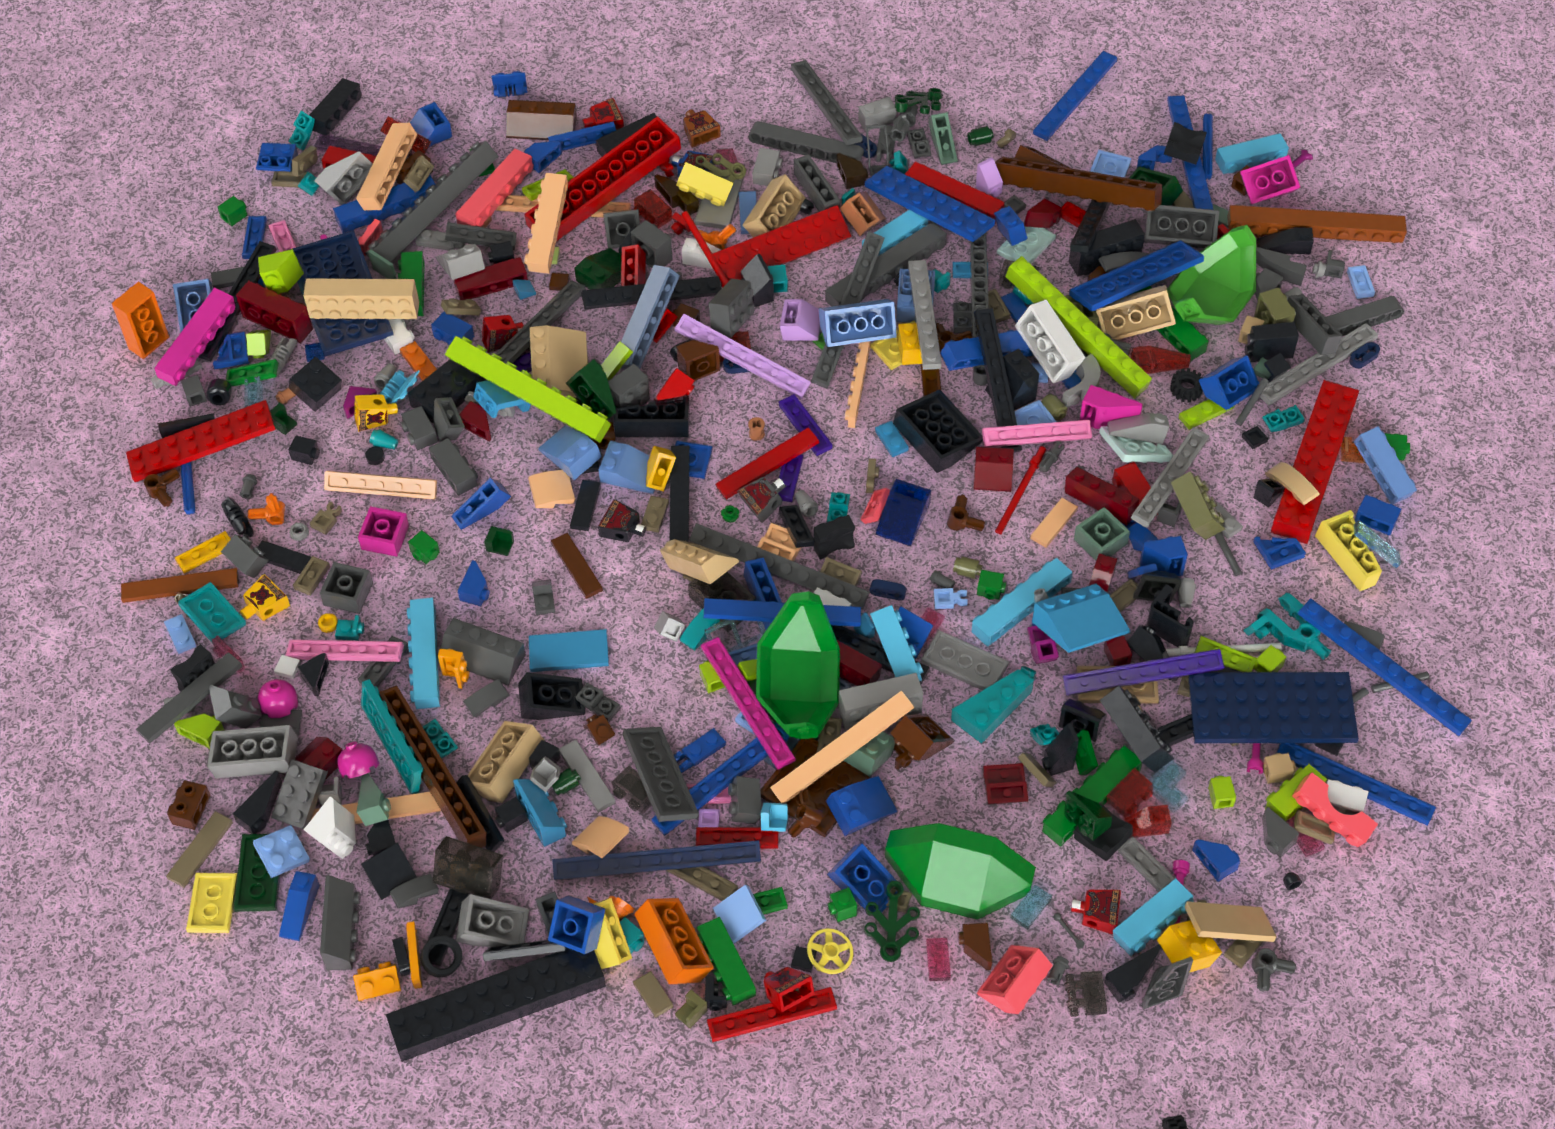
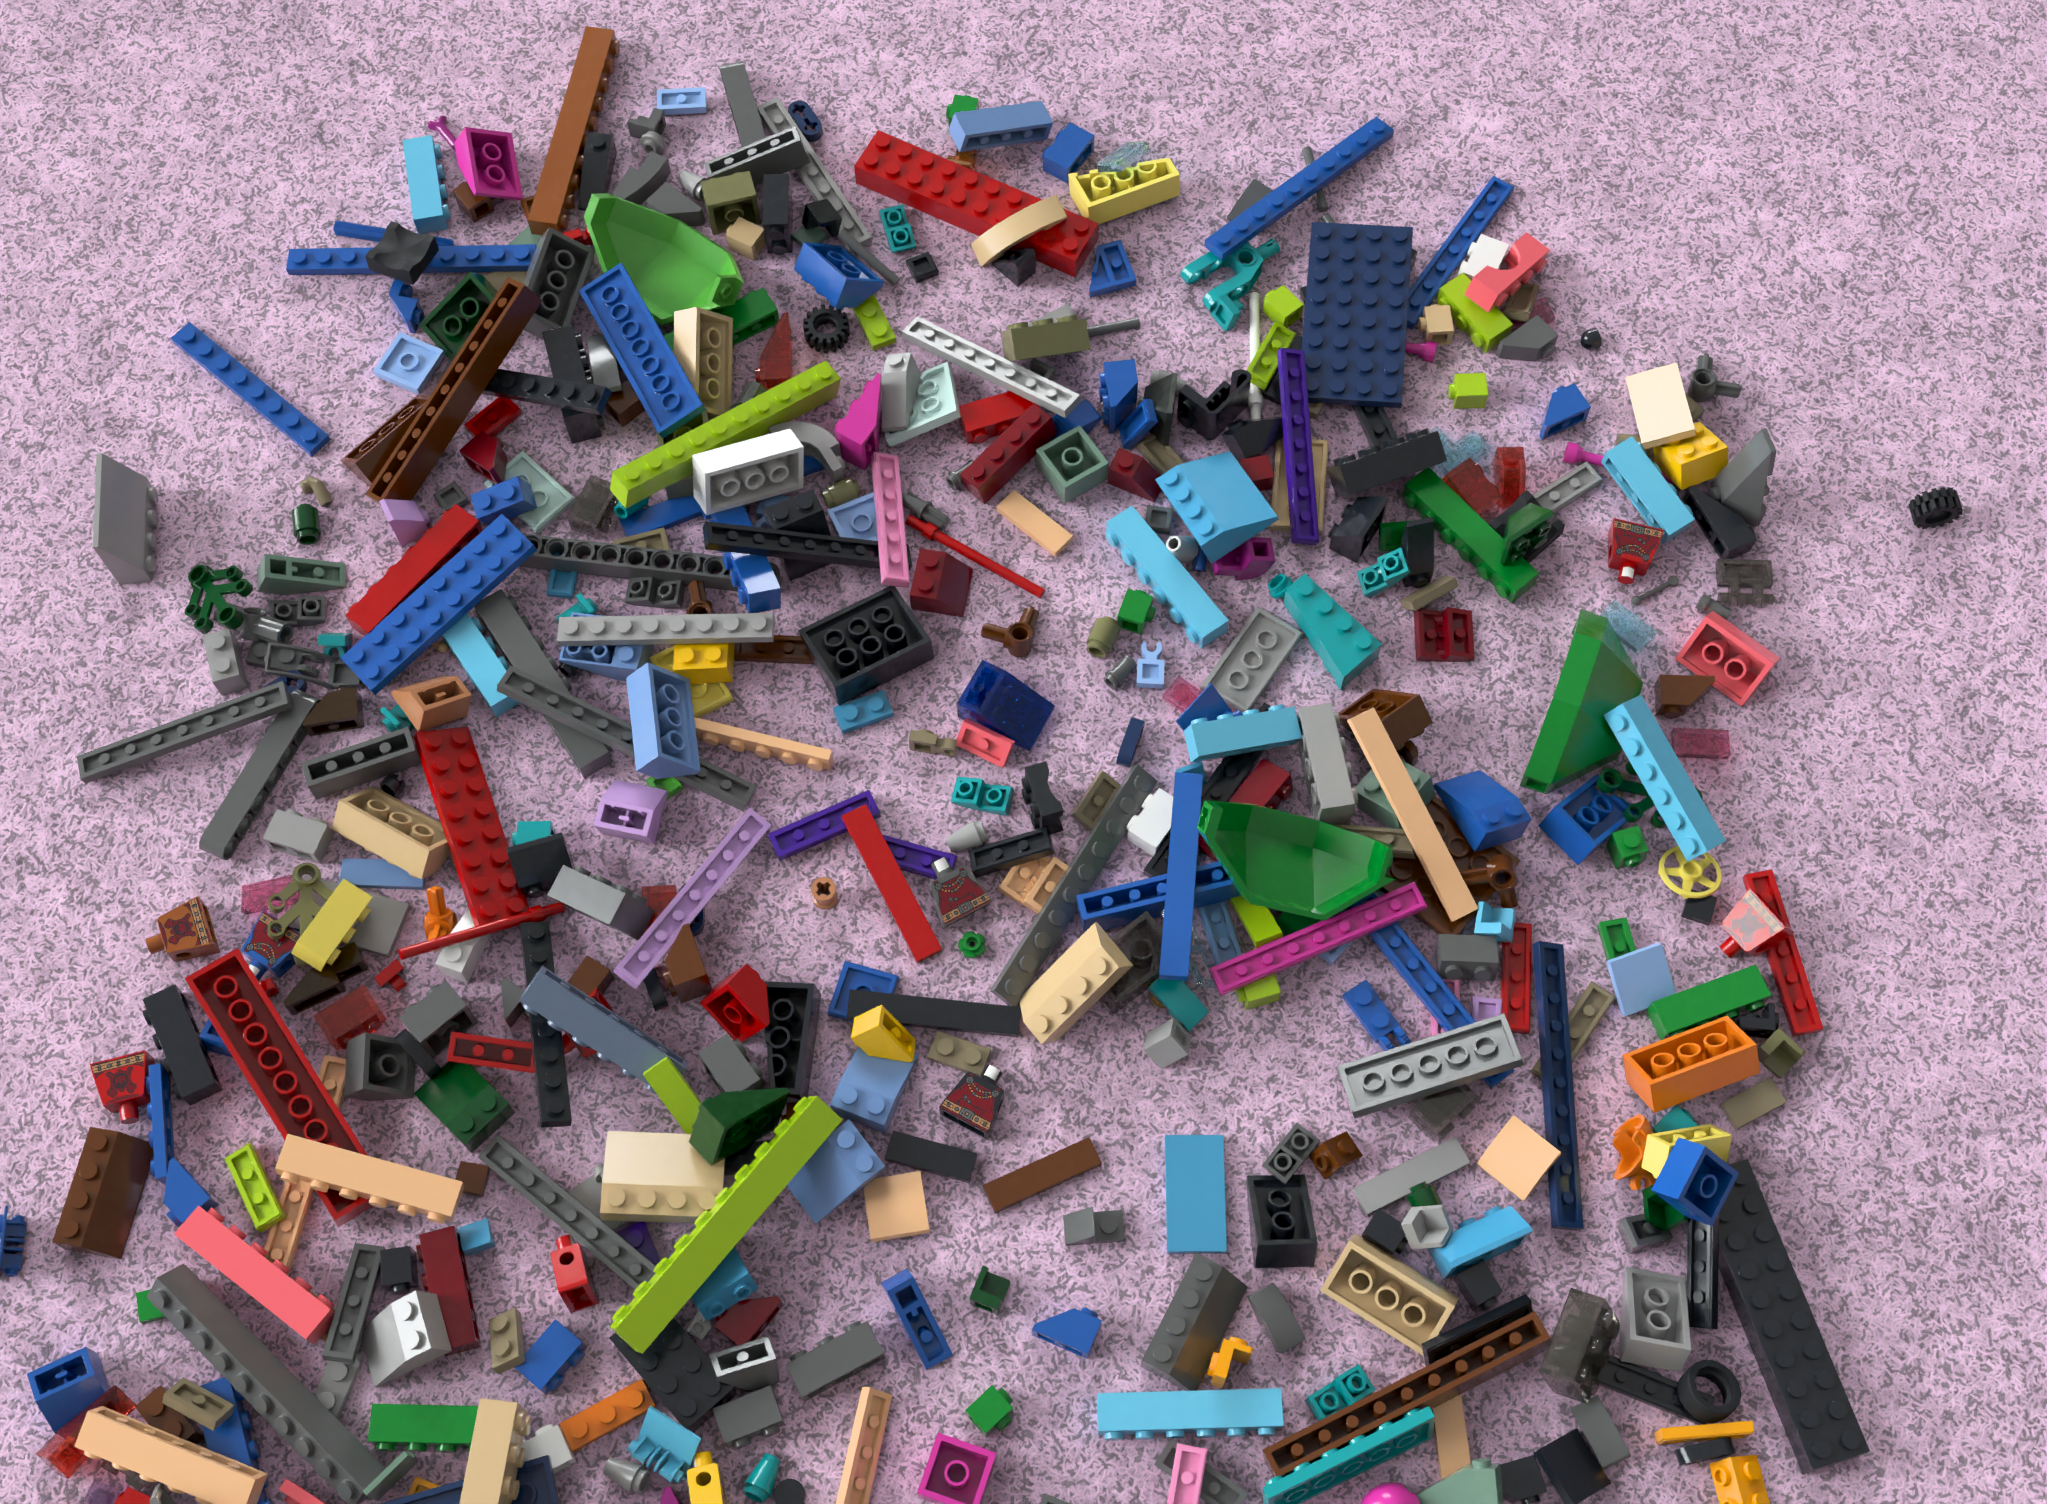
camera: 85 degrees left, 10 degrees up
none -> light grey slope [93,453,158,585]
none -> medium azure brick [1603,695,1726,862]

